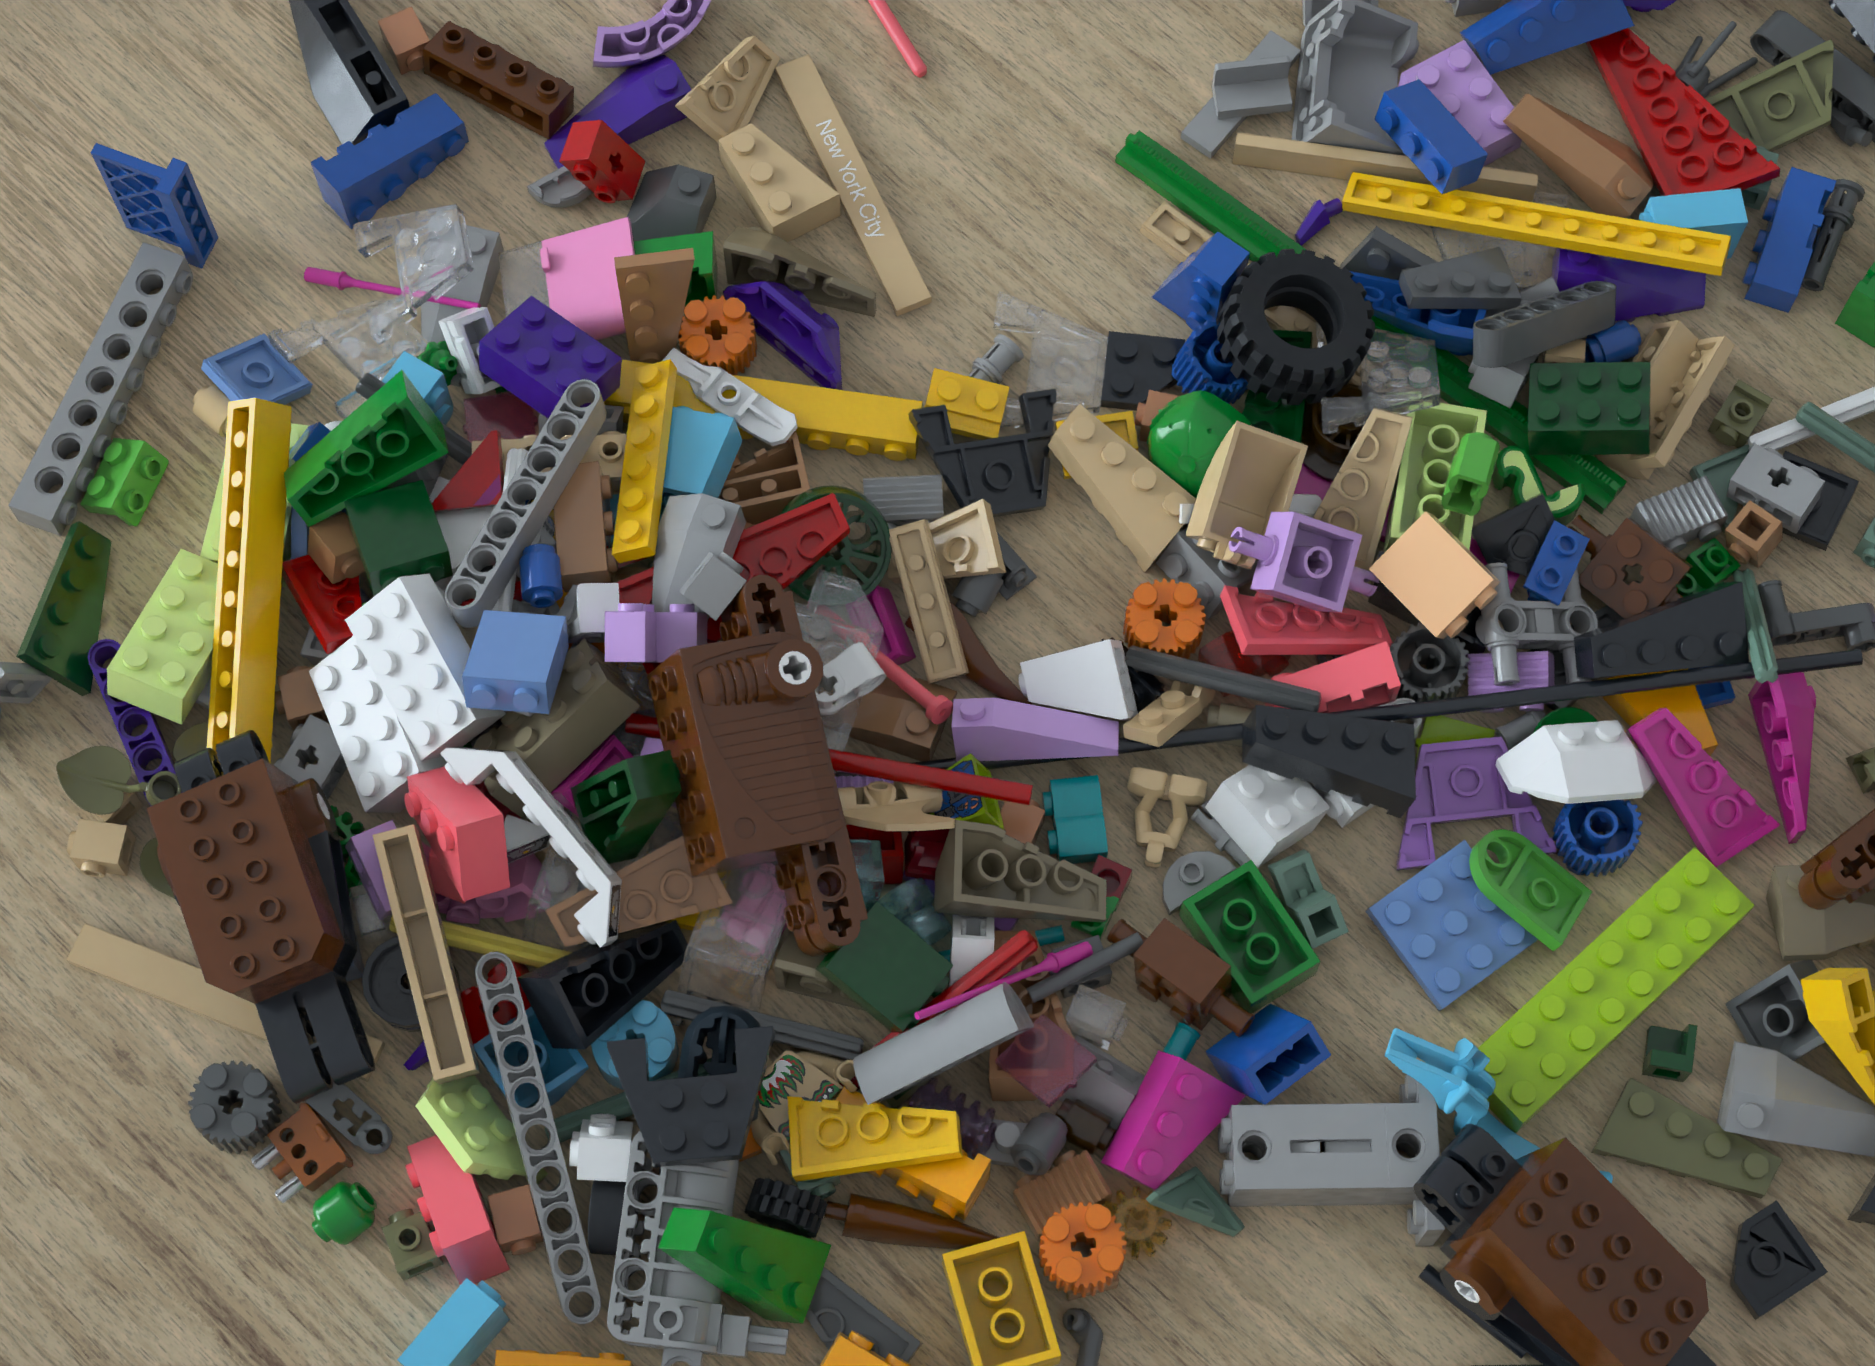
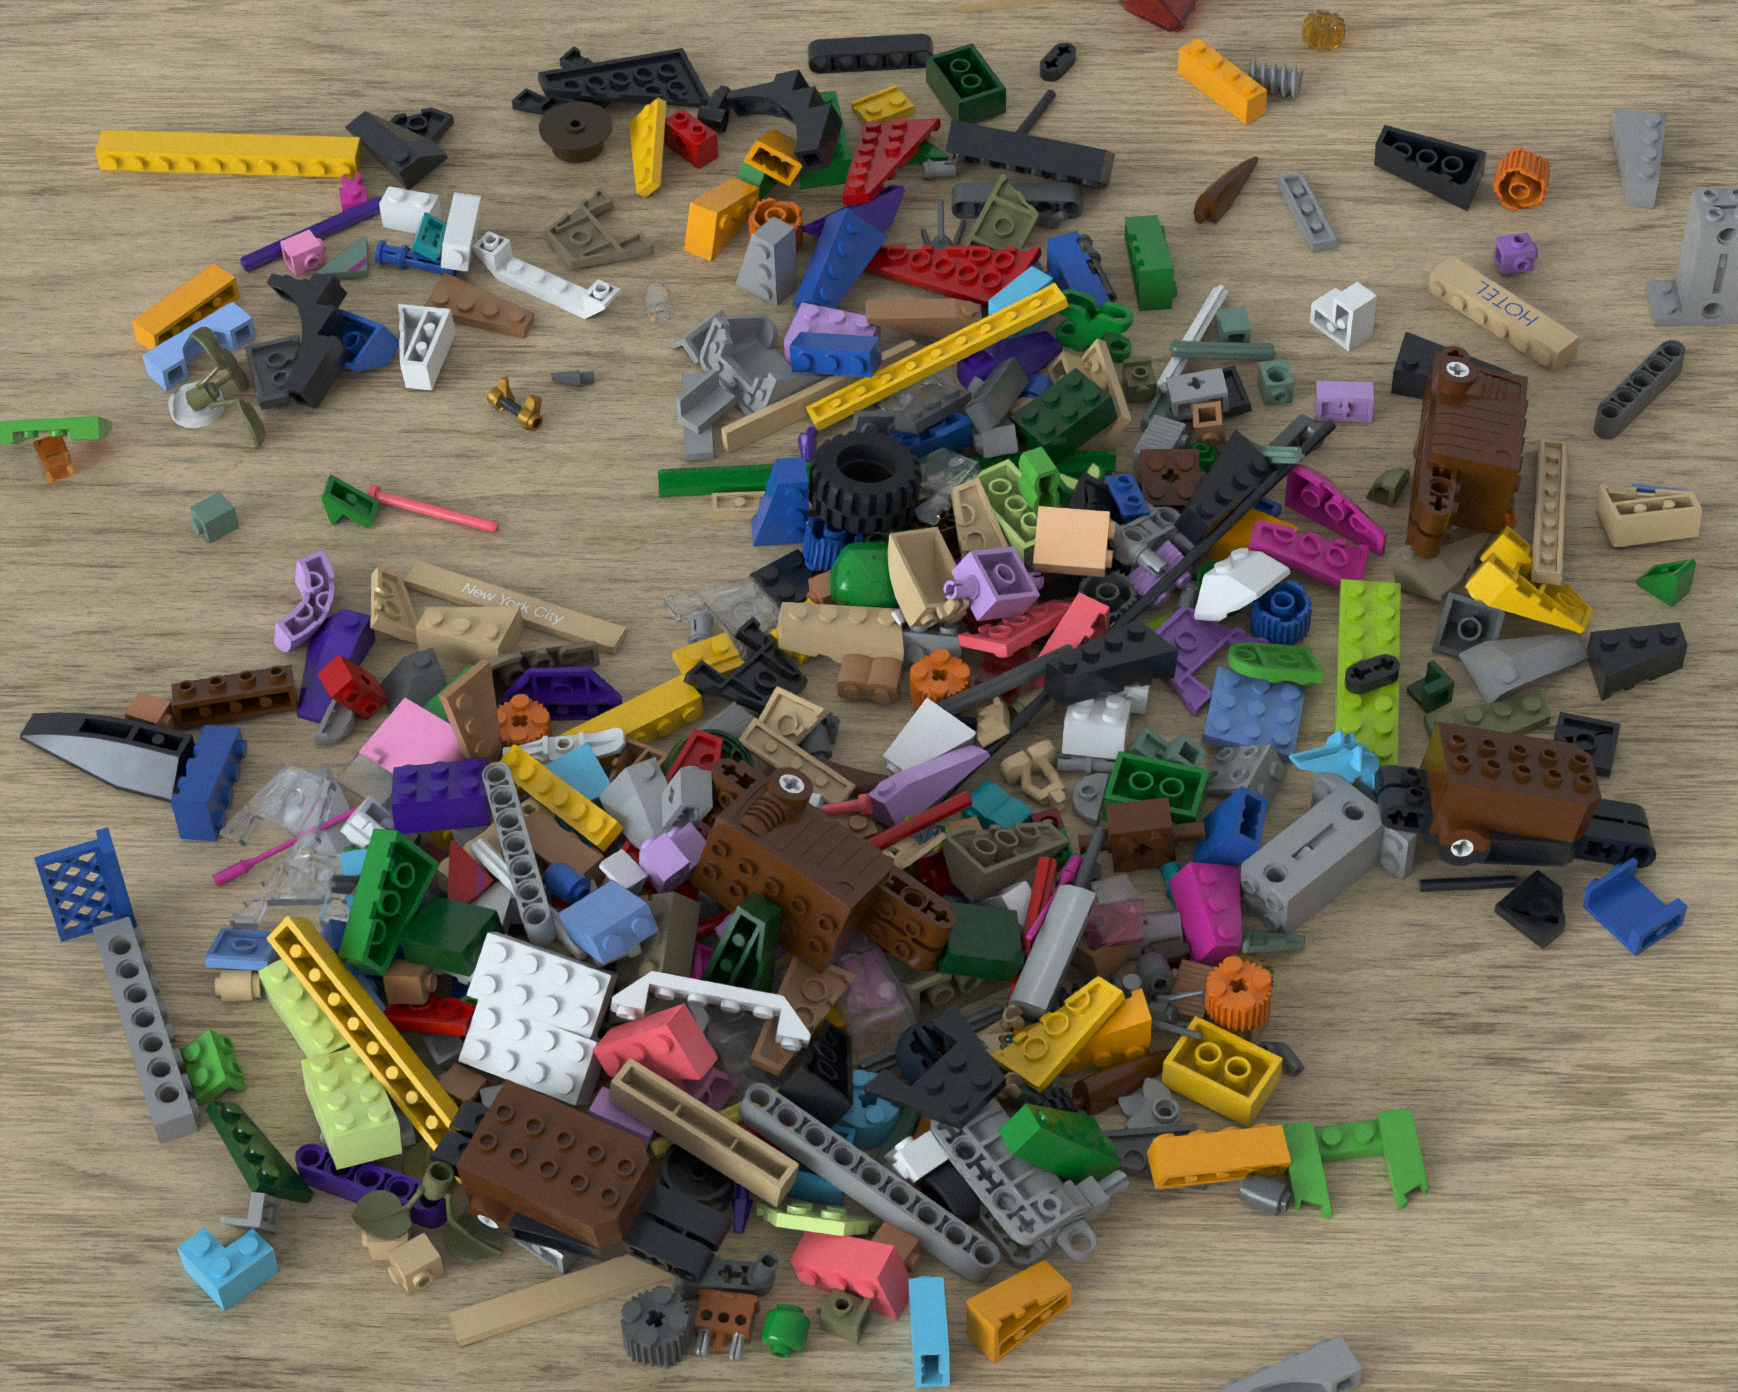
camera: 40 degrees left, 20 degrees down
none -> medium nougat brick [837,654,904,704]
none -> green piece [1055,289,1133,363]
none -> light grey plate [1118,1077,1182,1129]
none -> dark grey plant [1147,989,1205,1039]
none -> light grey bracket [1207,745,1287,807]
none -> black beam [1344,654,1400,694]

